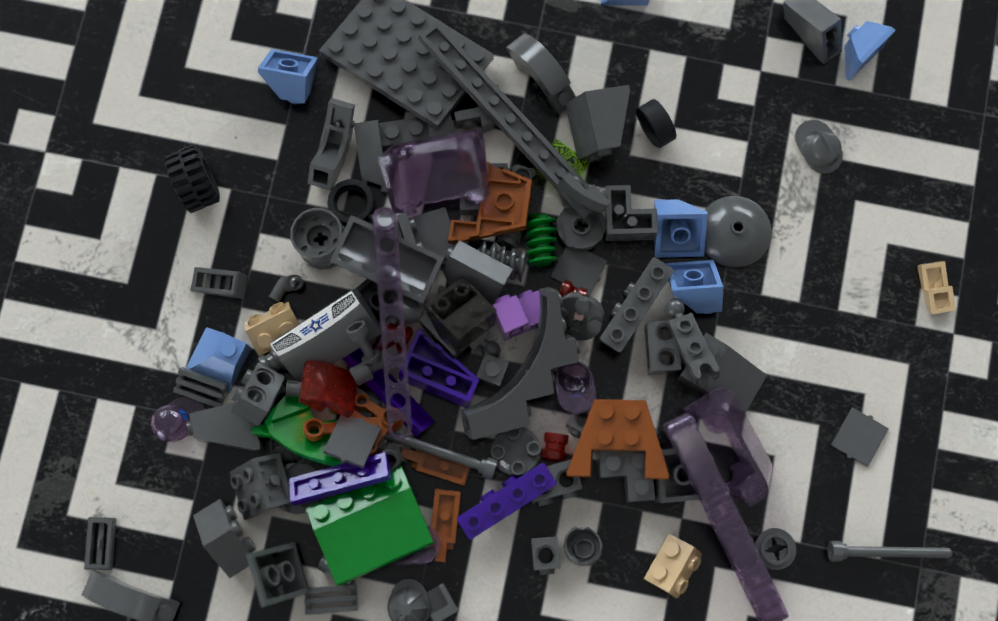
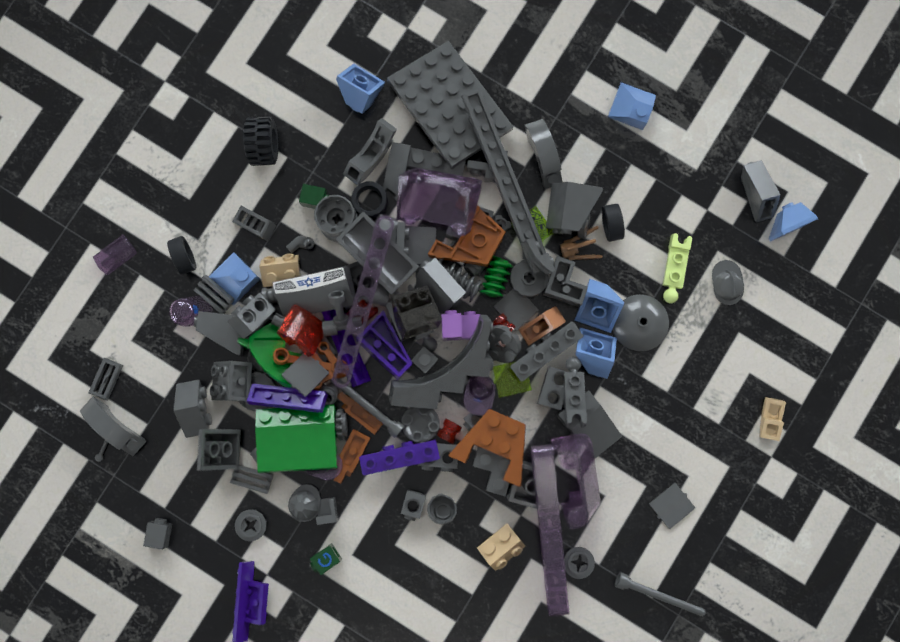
camera: 20 degrees right, 5 degrees up
none -> clear purple slope [93,234,137,275]
none -> black tyre [167,236,196,275]
none -> dark green brick [299,184,329,209]
none -> dark grey gear [335,409,348,440]
none -> clear neon green piece [493,362,532,398]
none -> nougat slope [519,306,566,346]
none -> medium nougat plant [560,226,602,260]
none -> dark grey tile [577,213,591,239]
none -> yellowish green plate [662,233,692,303]

